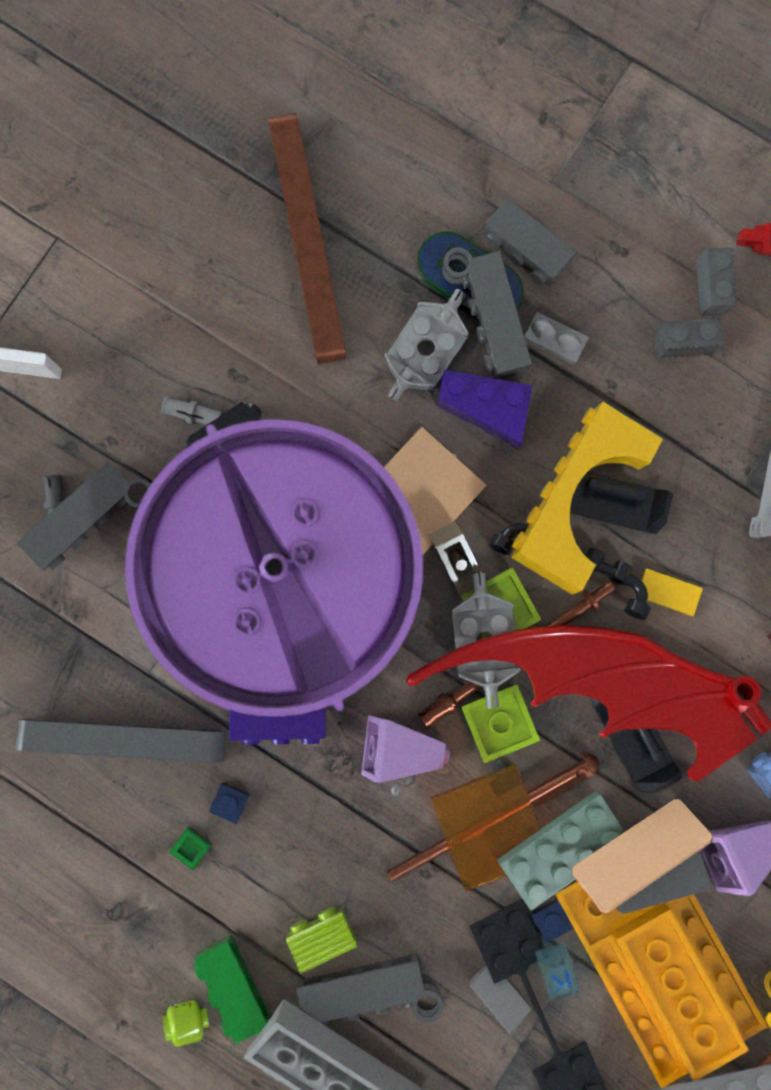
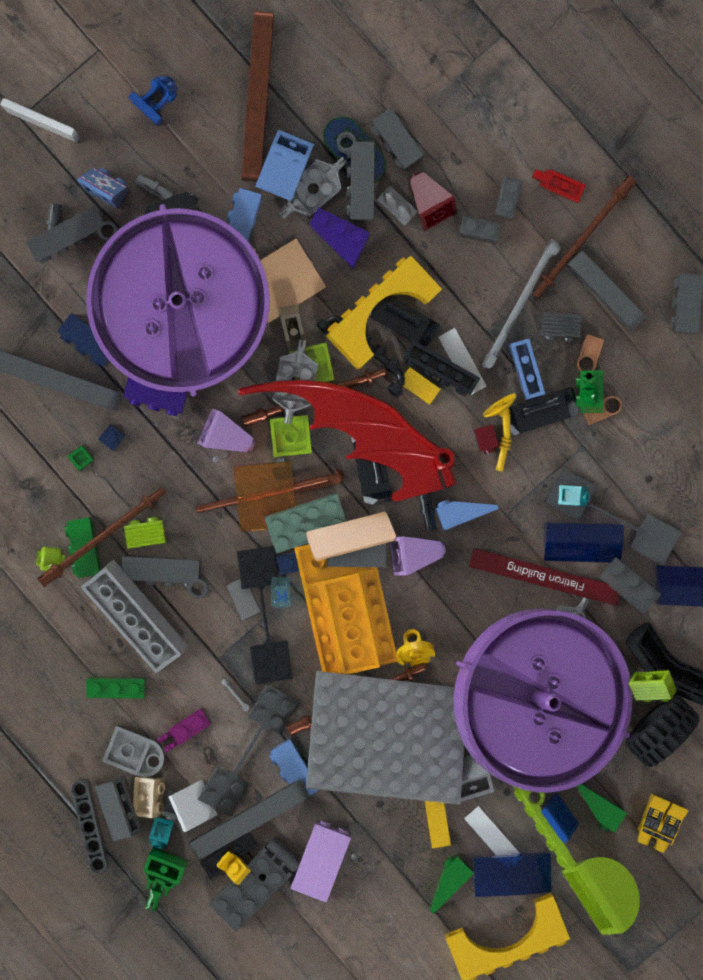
camera: 15 degrees right, 5 degrees up
none -> copper bar [37,487,166,588]
none -> dark blue brick [58,313,110,367]
none -> medium blue slope [77,167,129,209]
none -> blue tile [128,75,179,126]
none -> medium blue brick [227,188,263,242]
none -> medium blue slope [255,130,314,201]
none -> black brick [403,340,480,397]
none -> slope [410,172,457,232]
none -> black pin [419,493,437,531]
none -> white sticker [438,328,487,395]

